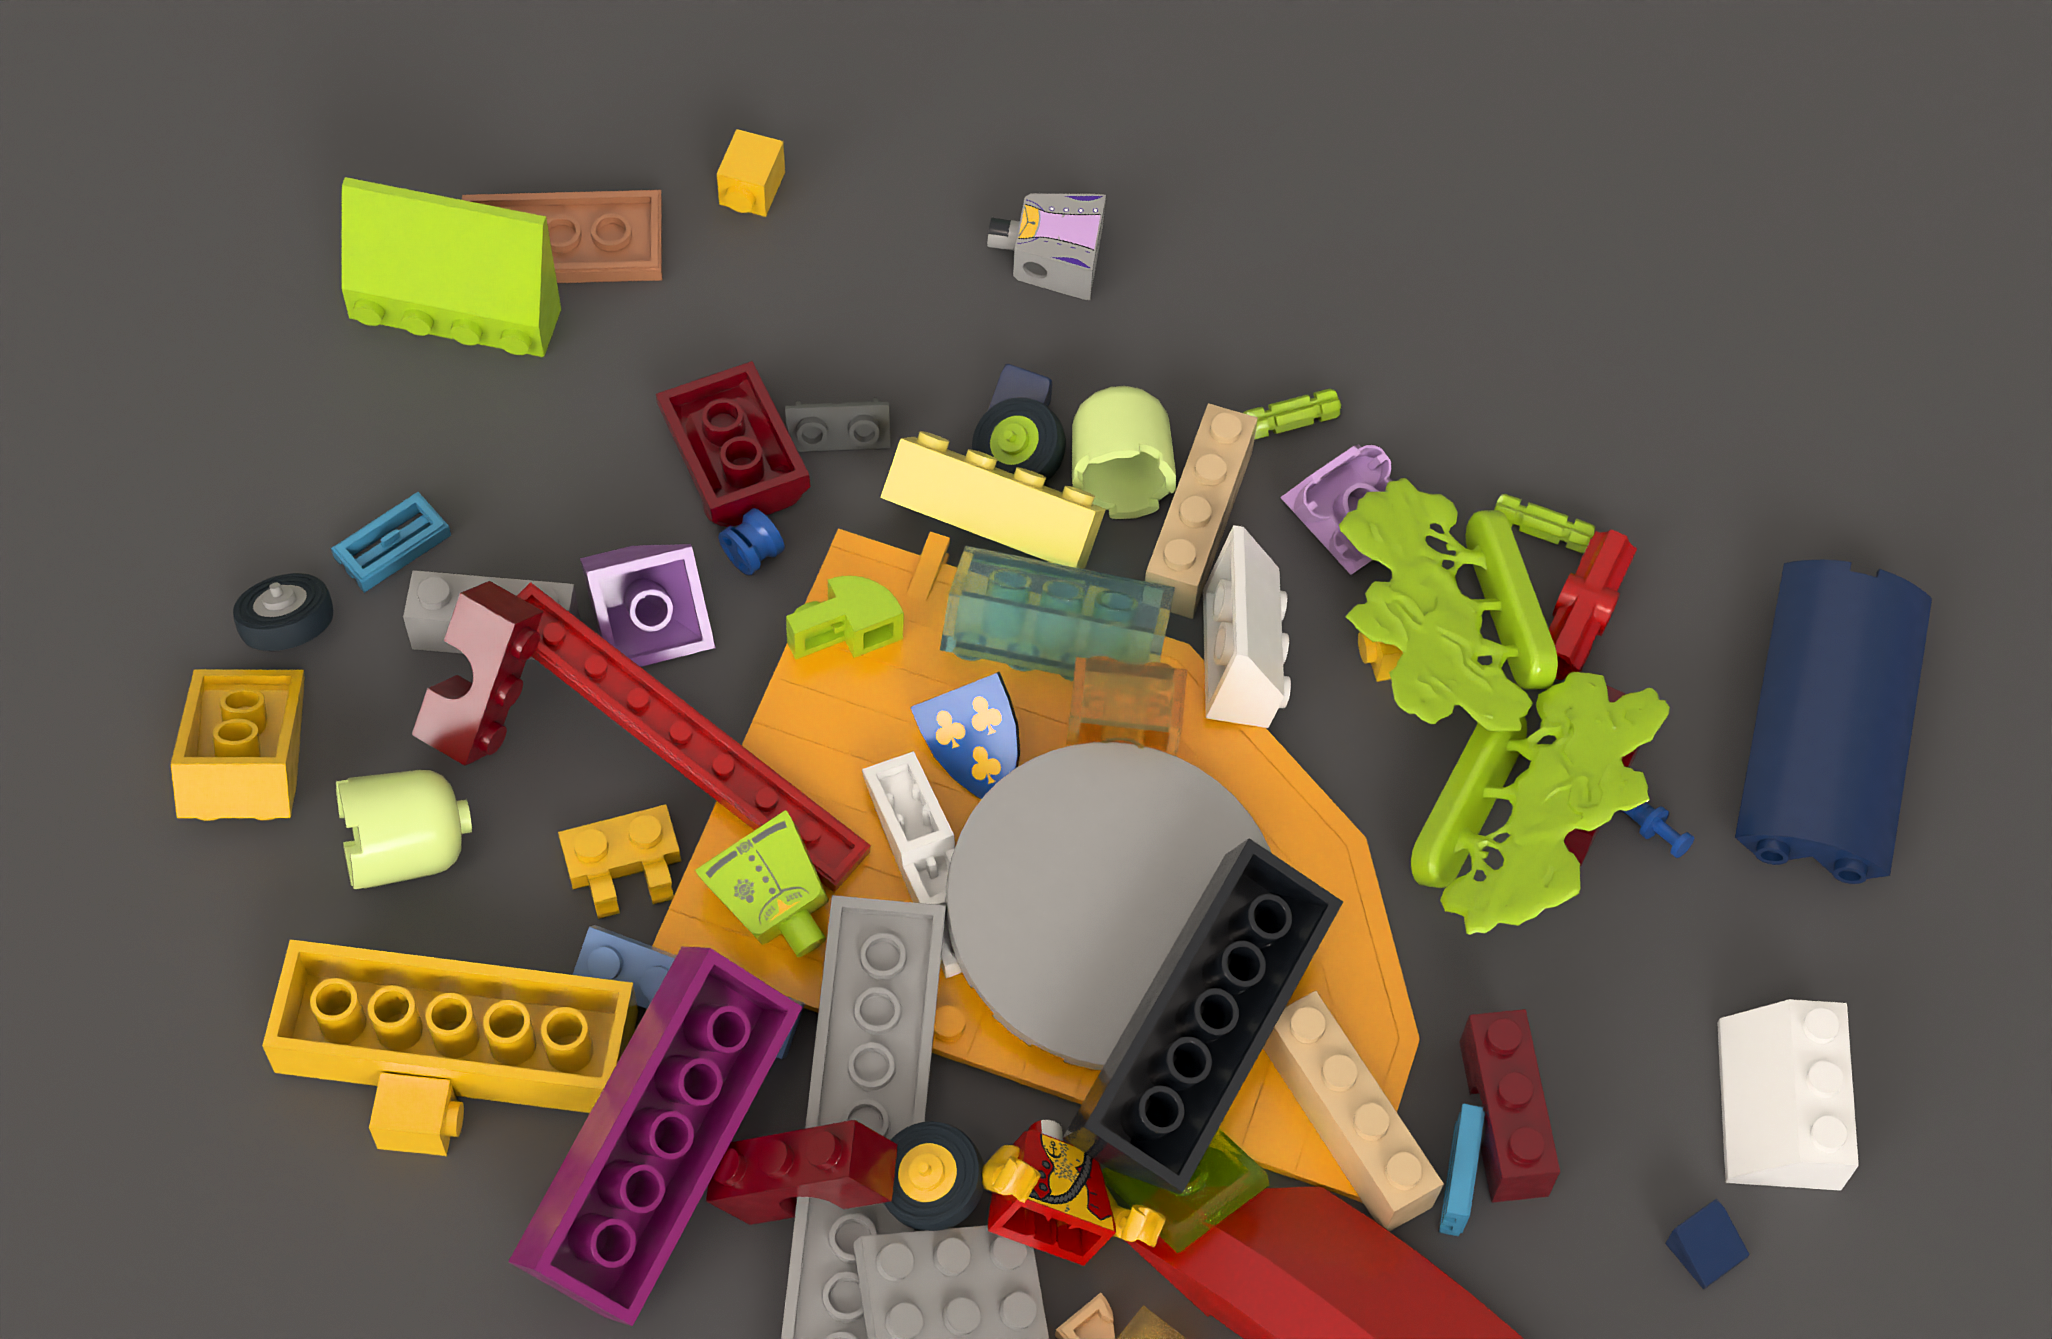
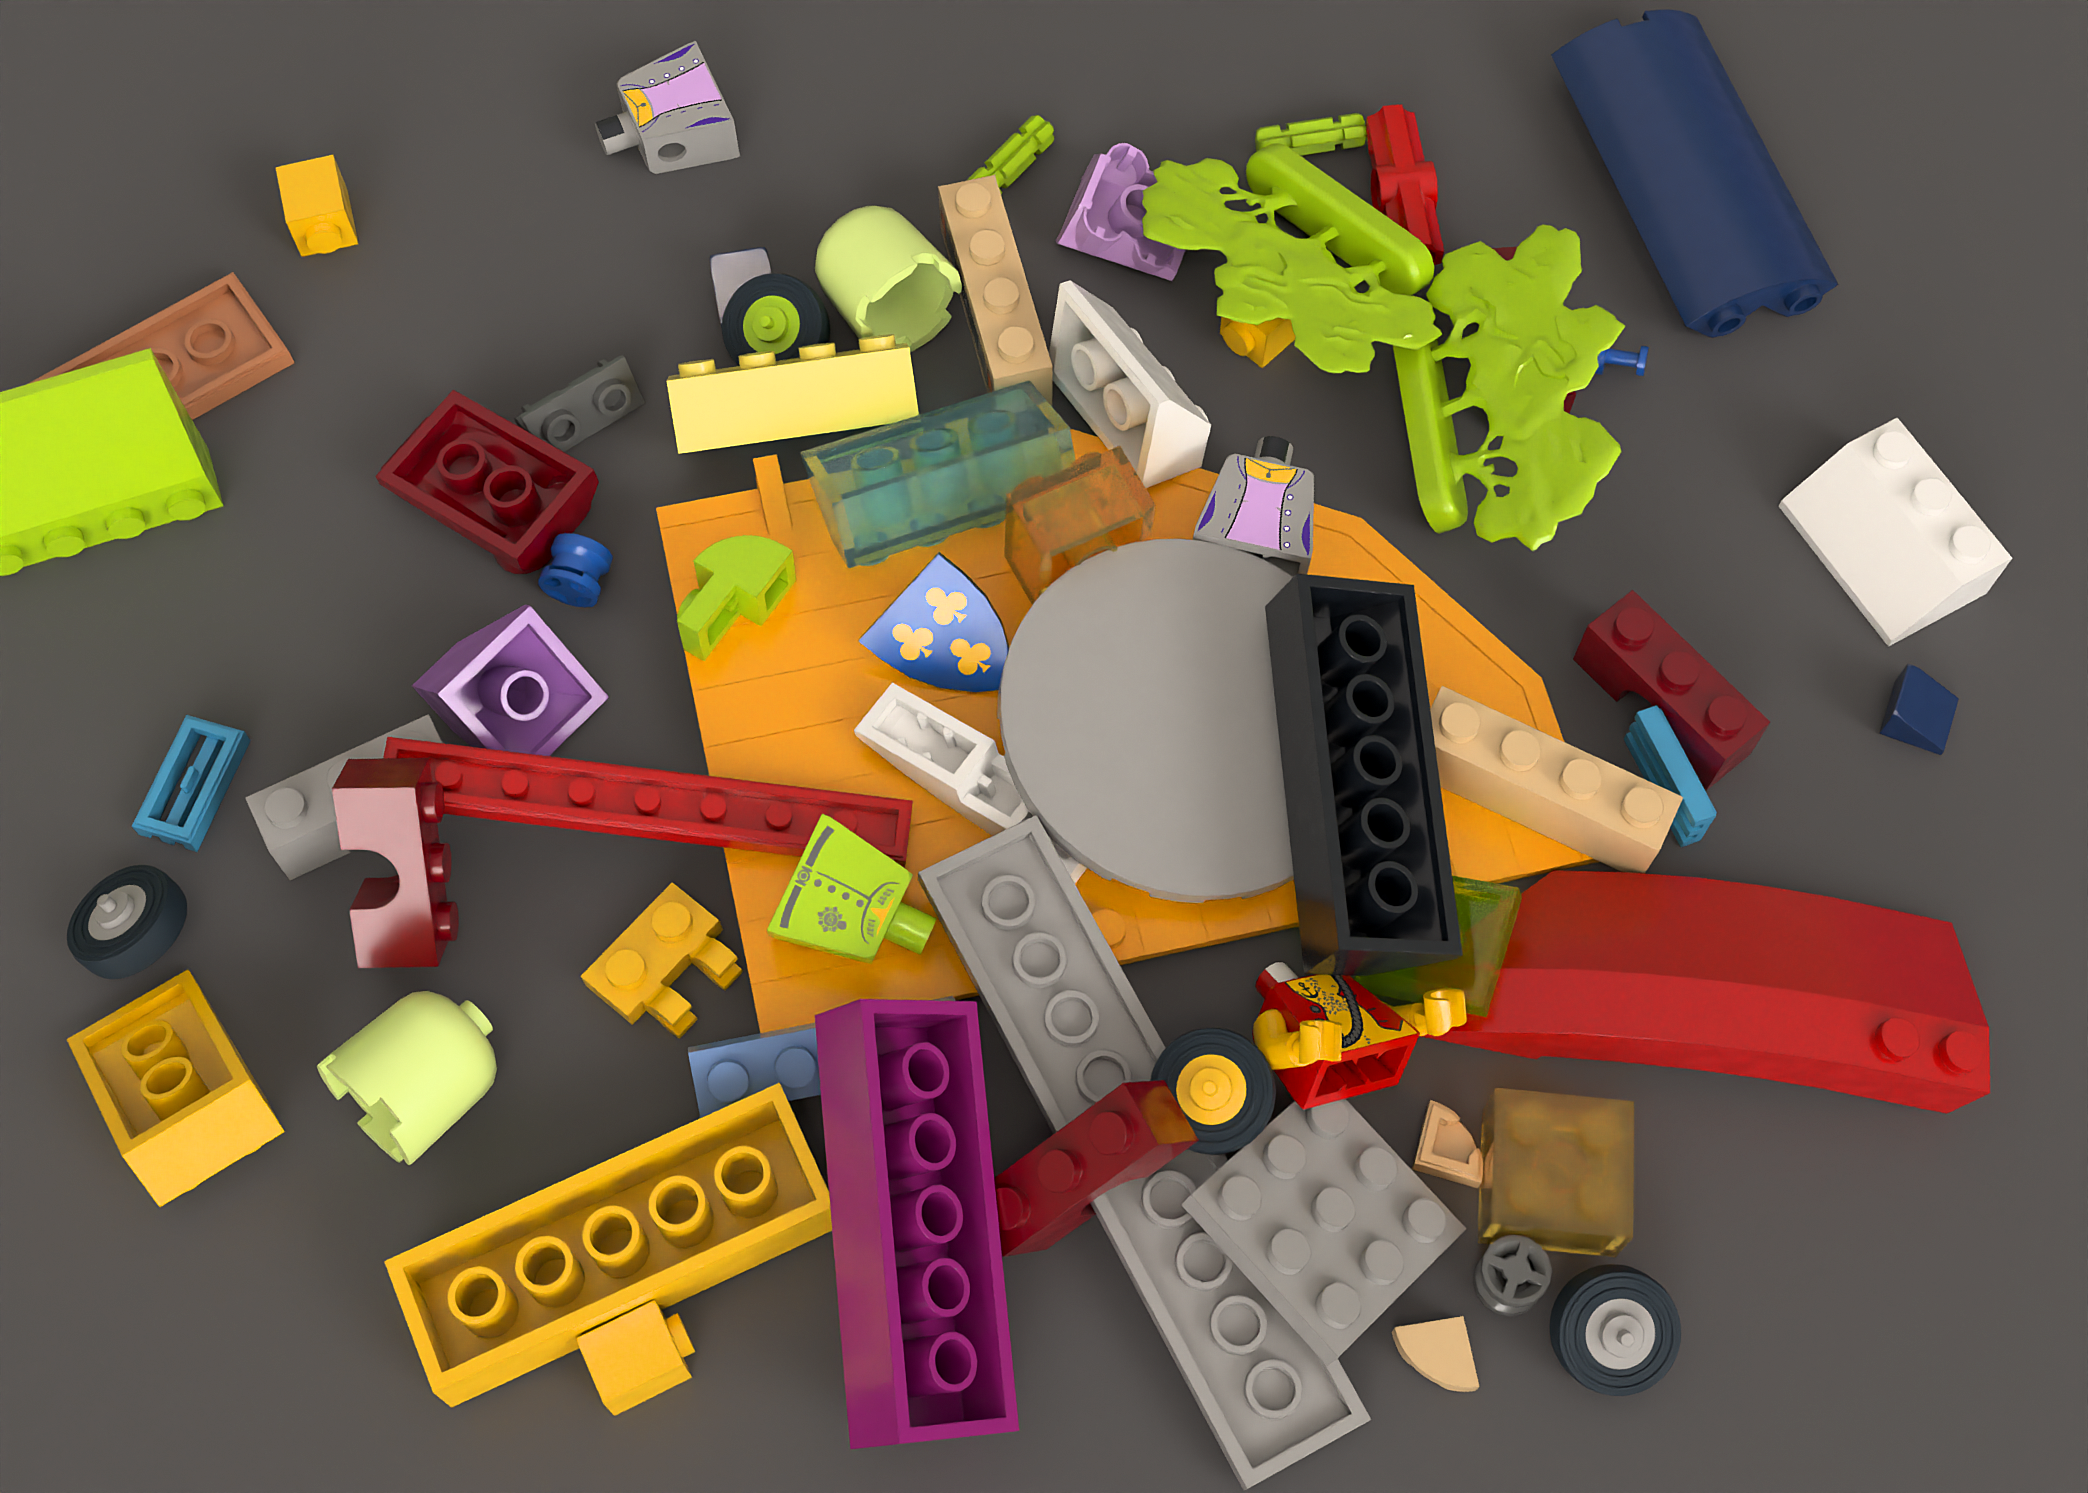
camera: 30 degrees left, 5 degrees up
none -> torso [1193,436,1314,577]

